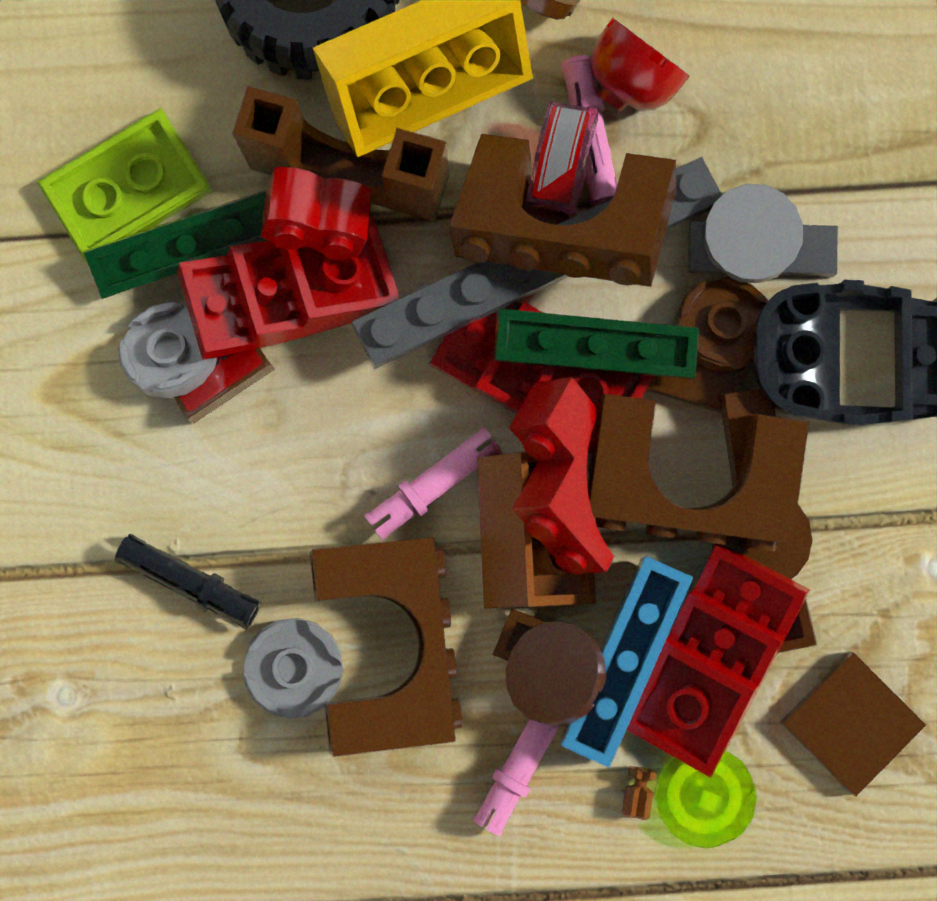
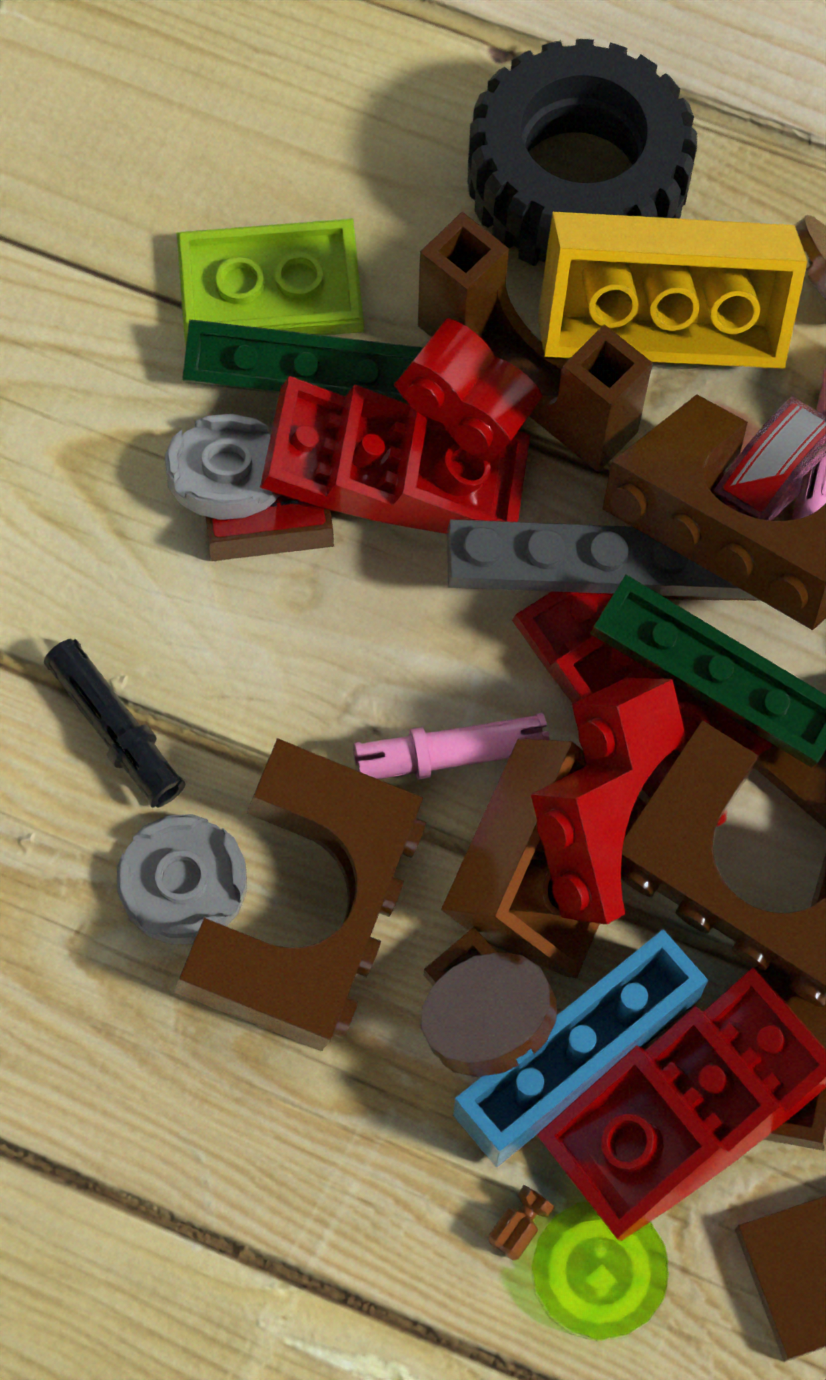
camera: 20 degrees right, 15 degrees down
bright pink pin [472,719,560,837] -> none

